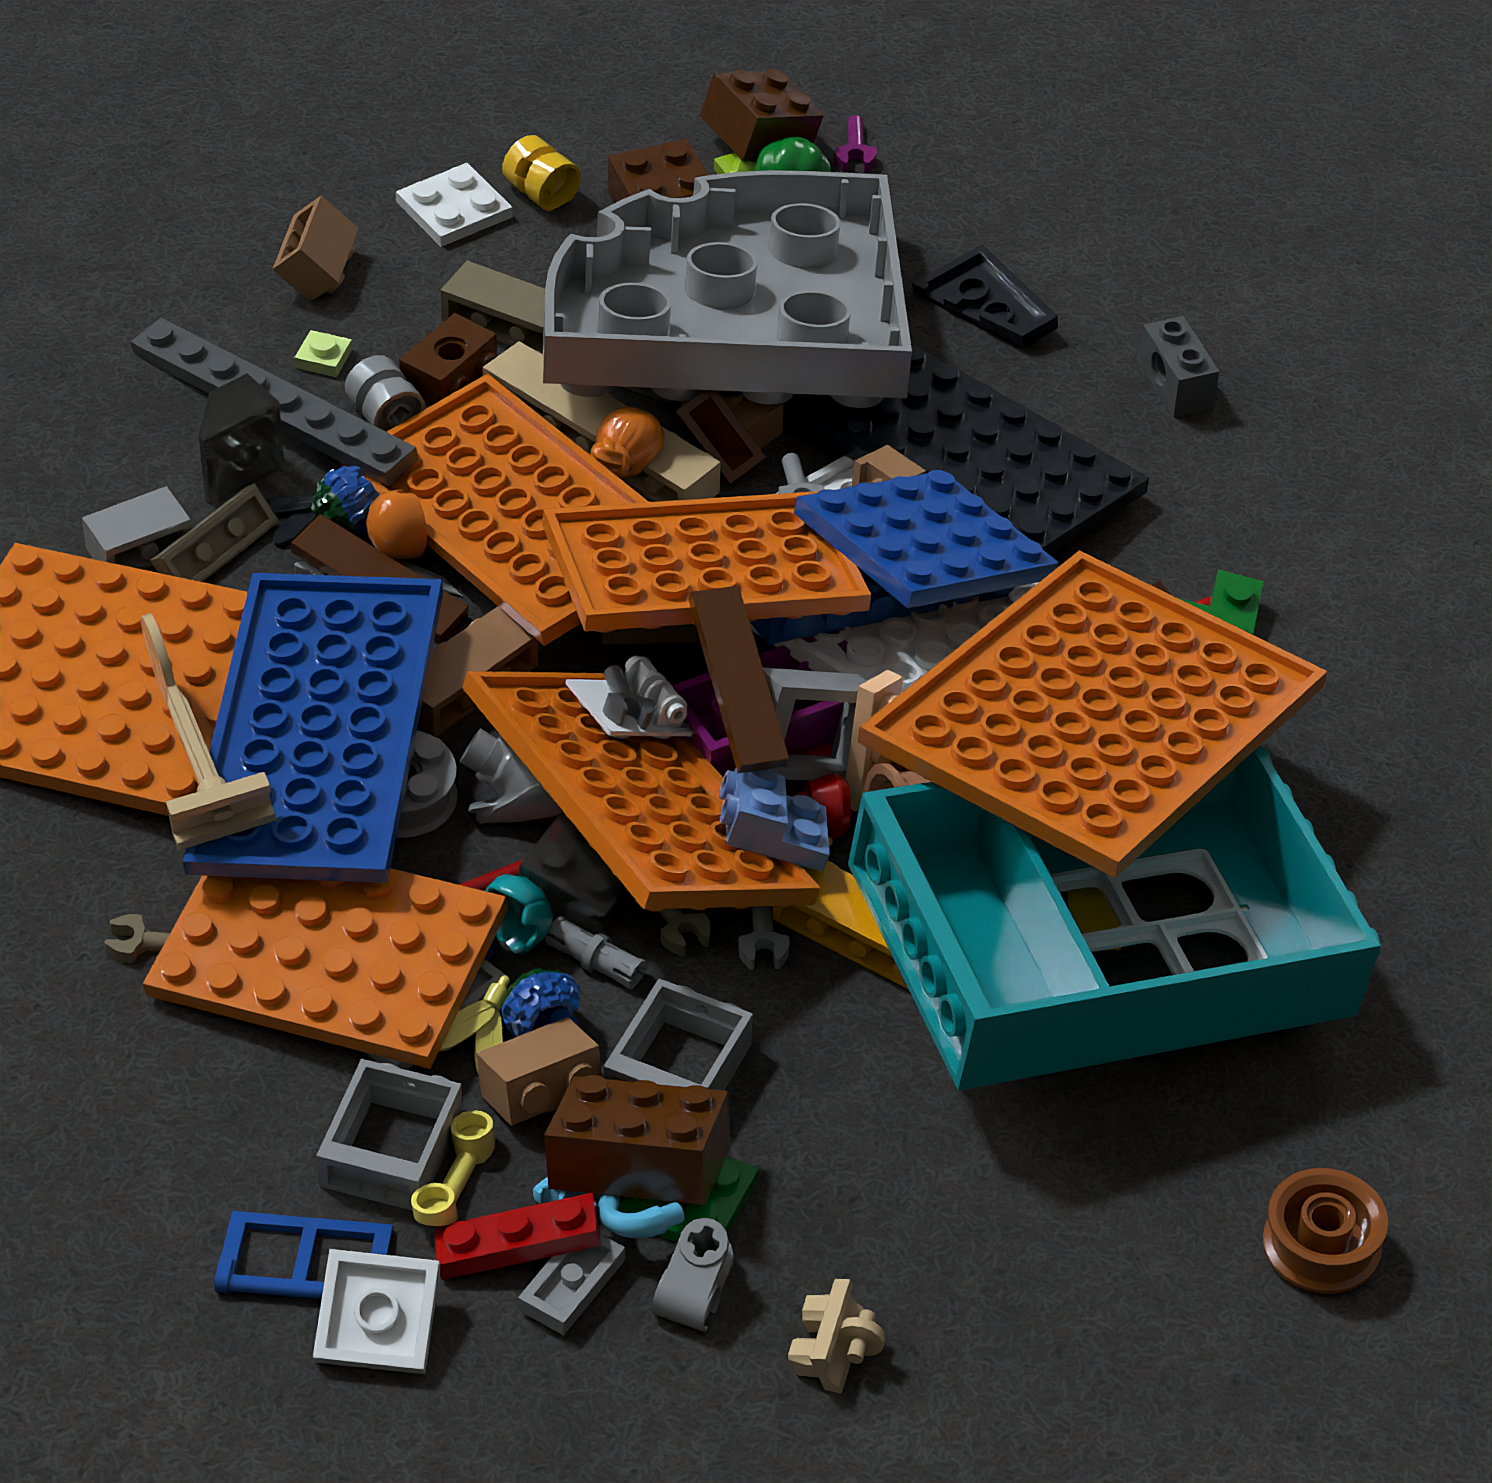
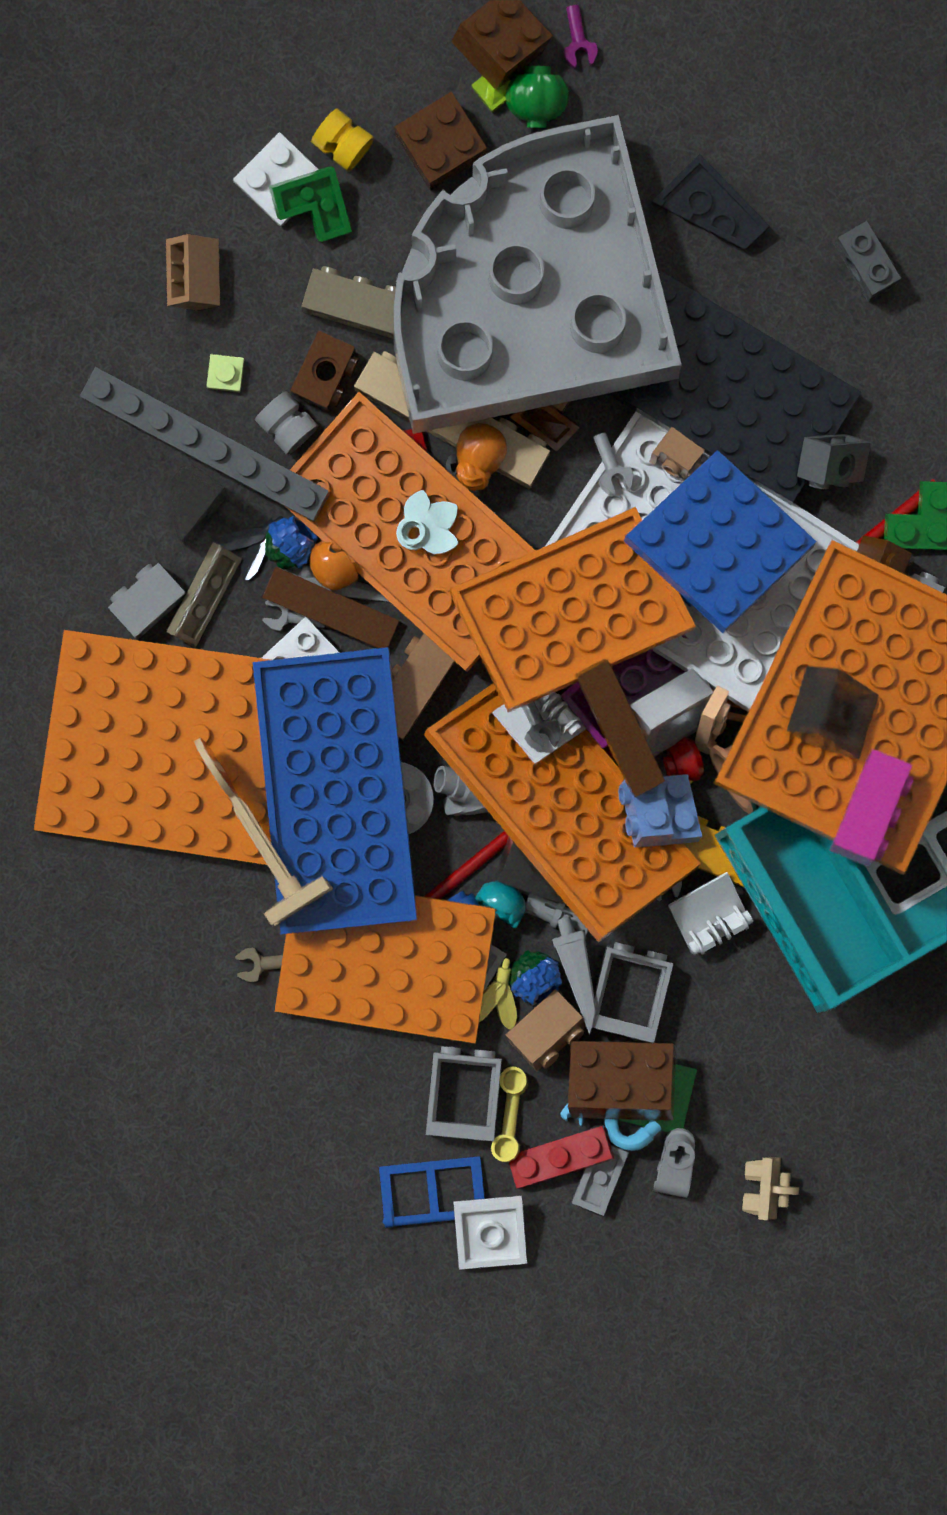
camera: 15 degrees left, 40 degrees up
none -> green plate [268,166,352,242]
none -> light aqua plate [396,490,459,554]
none -> light grey bar [552,917,596,1034]
none -> white hinge [668,872,753,955]
none -> clear smoke slope [787,666,879,759]
none -> dark grey brick [797,434,871,489]
none -> dark pink brick [830,749,913,867]

